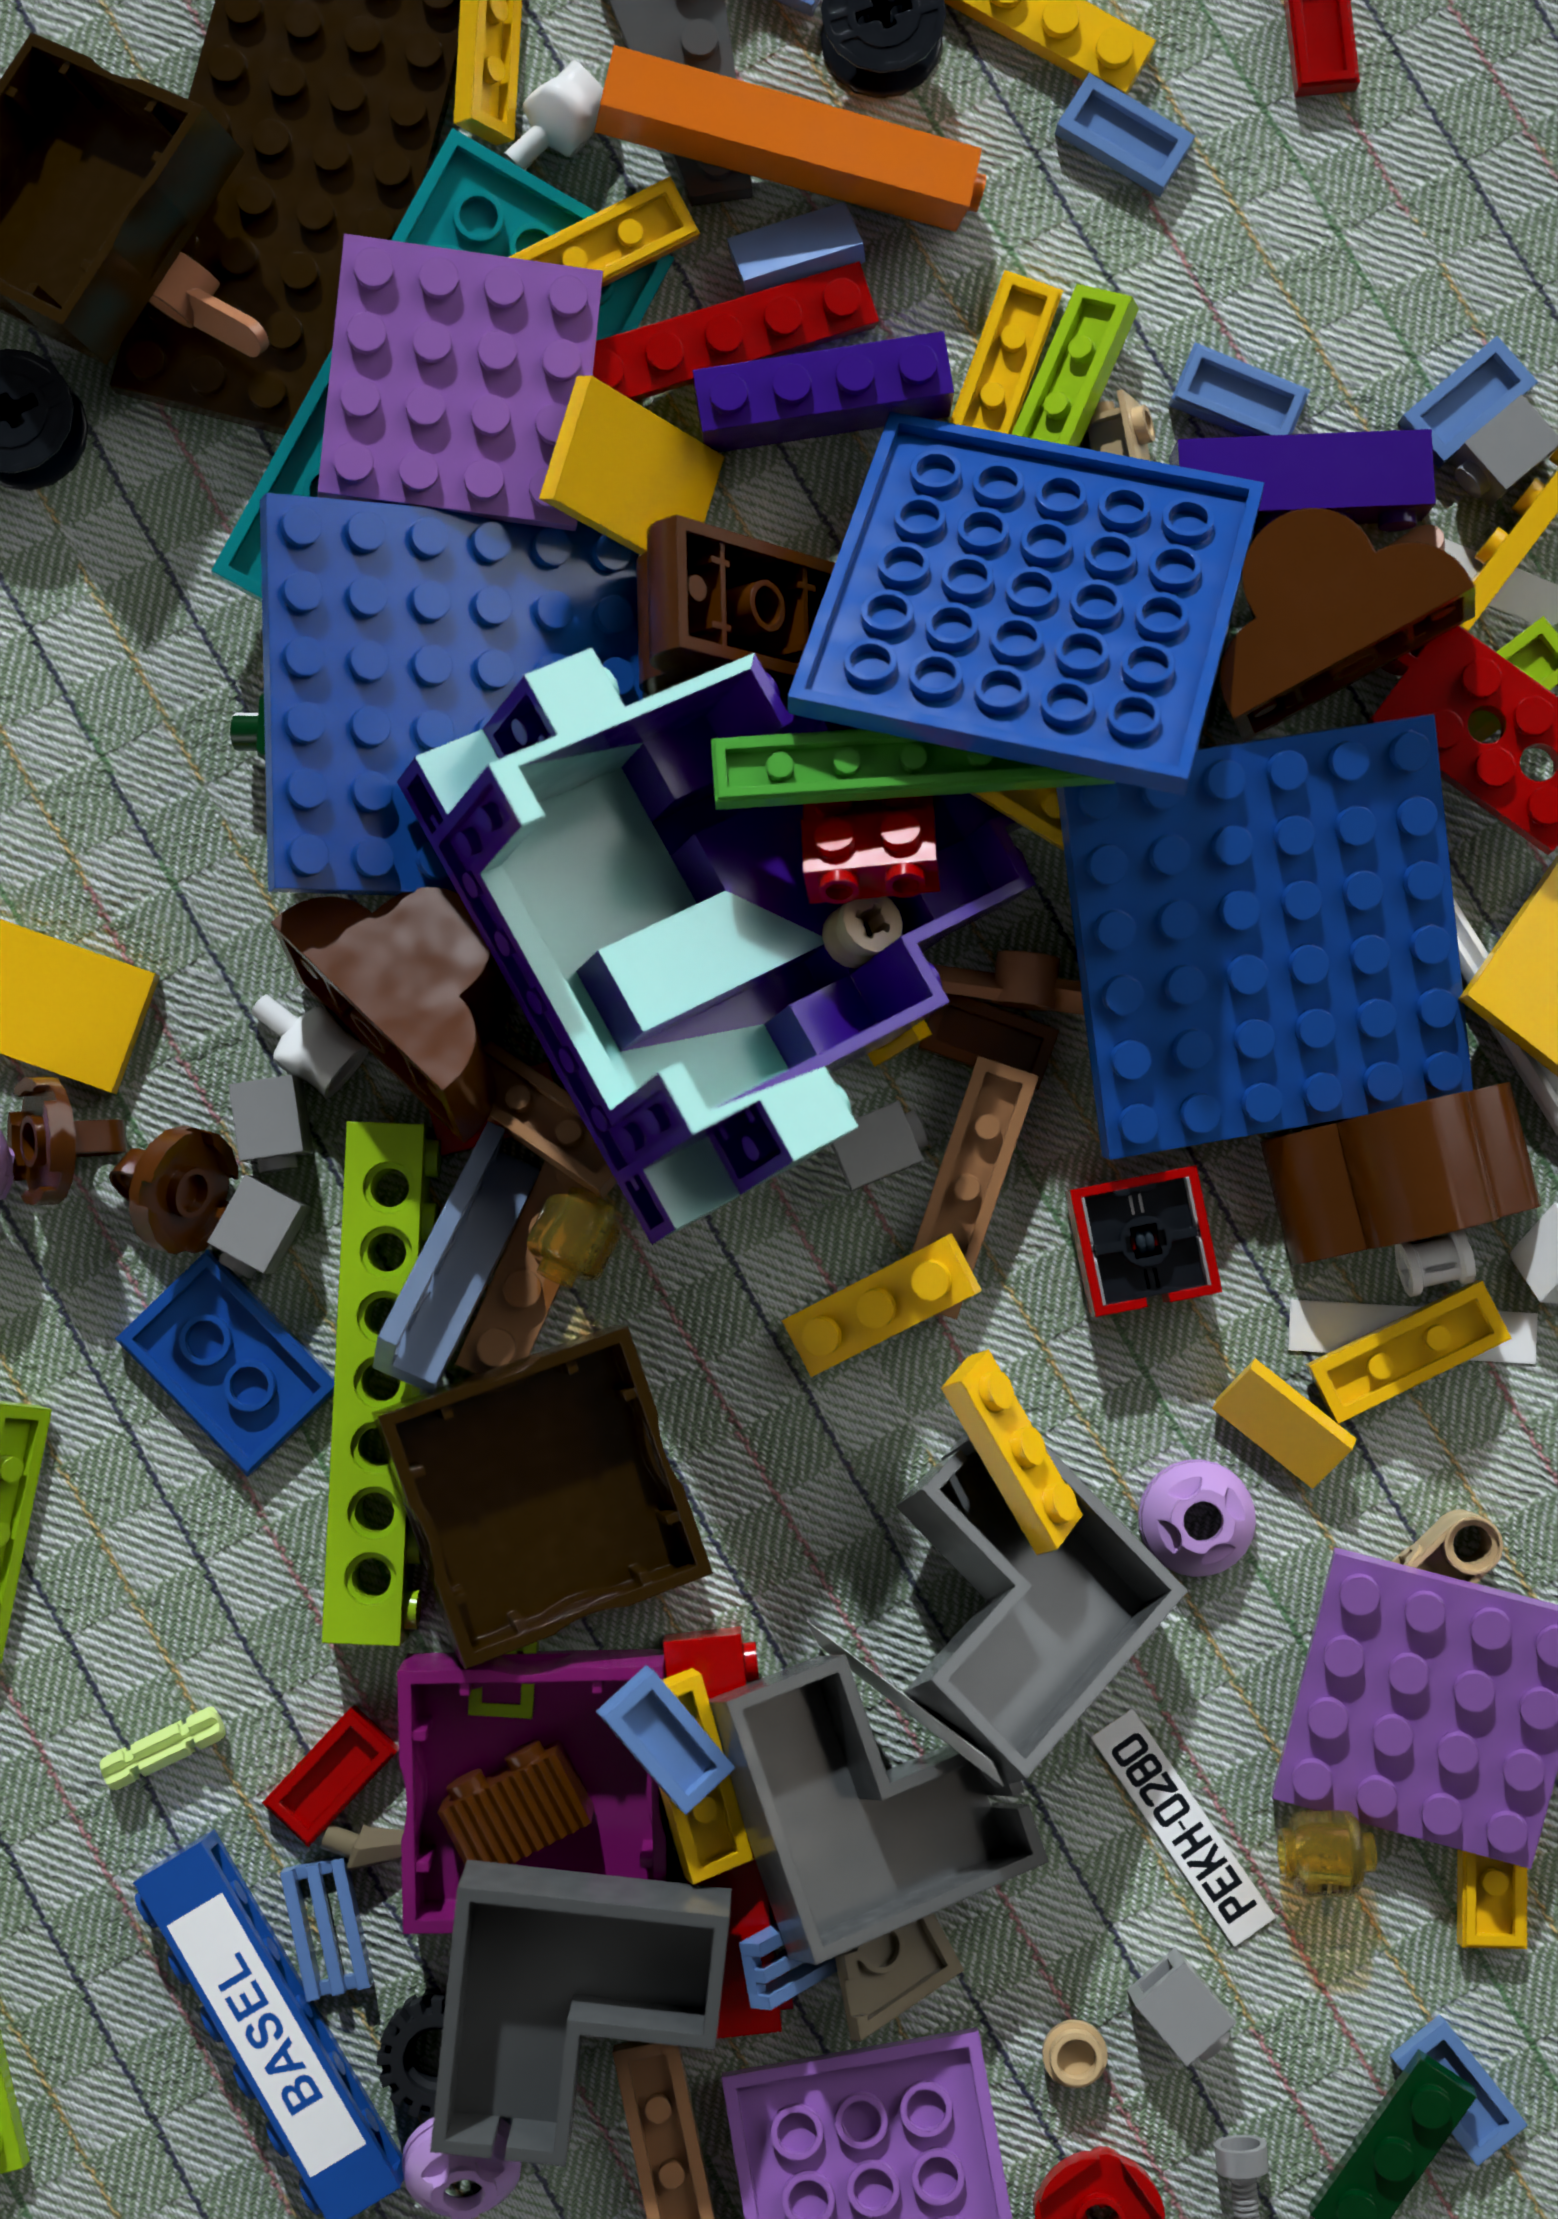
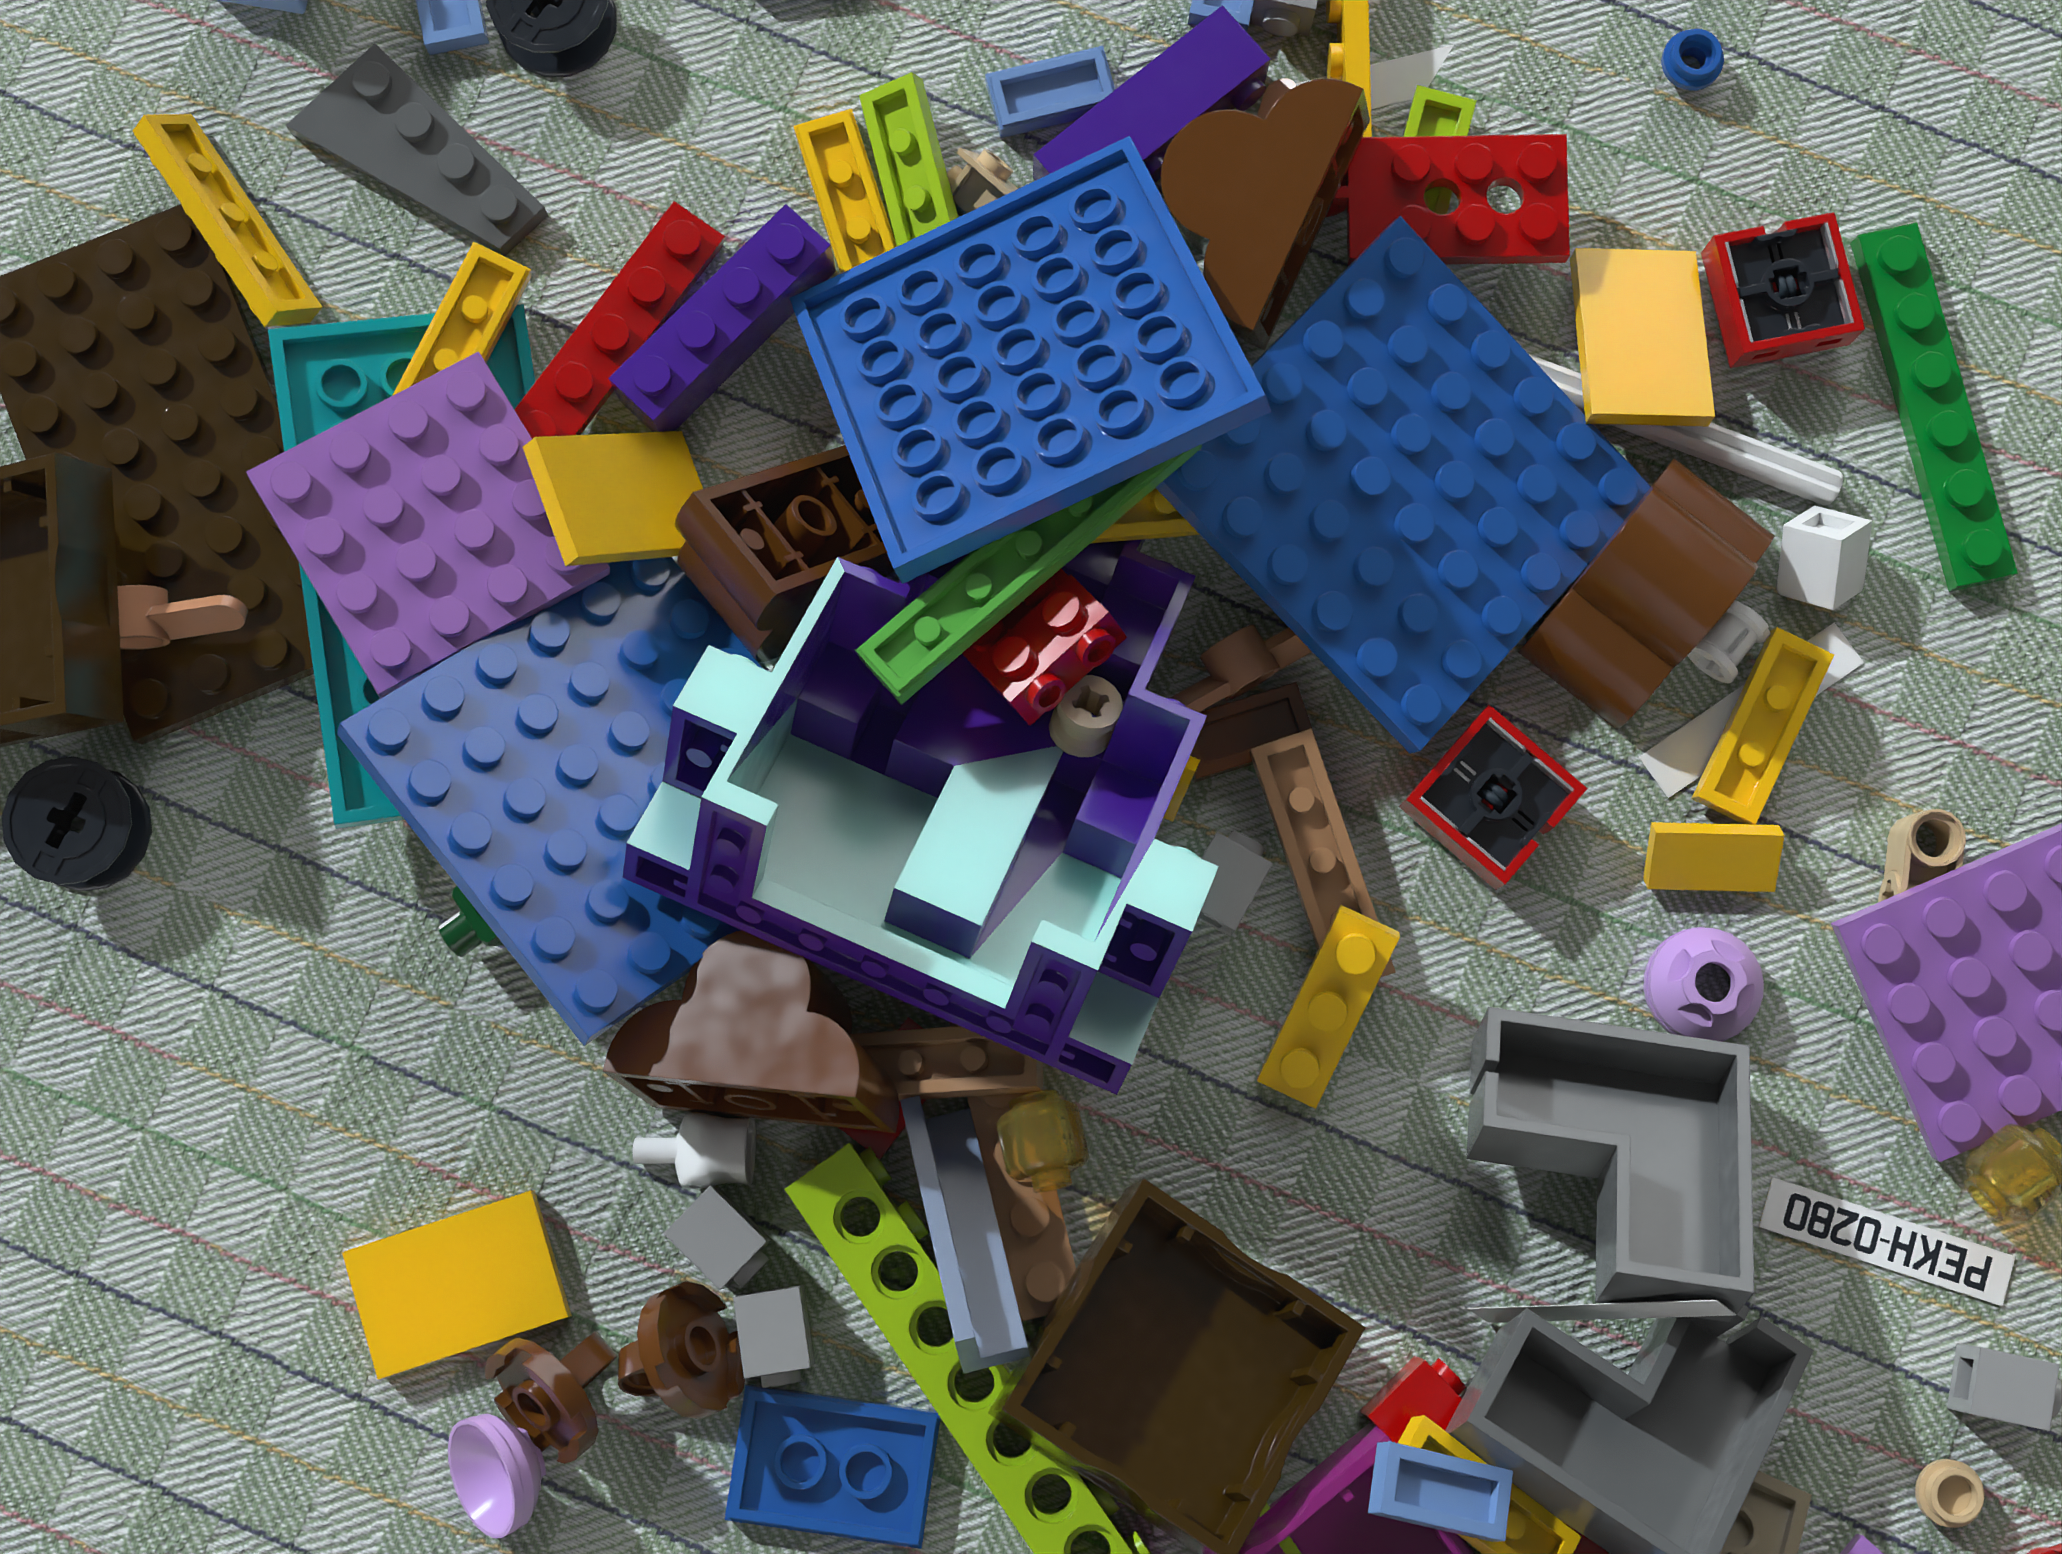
camera: 40 degrees left, 5 degrees down
white piece [503,60,603,169] -> none
orange brick [594,45,986,232] -> none
medium blue tile [727,201,866,295] -> none
yellow plate [941,1349,1083,1555] -> none

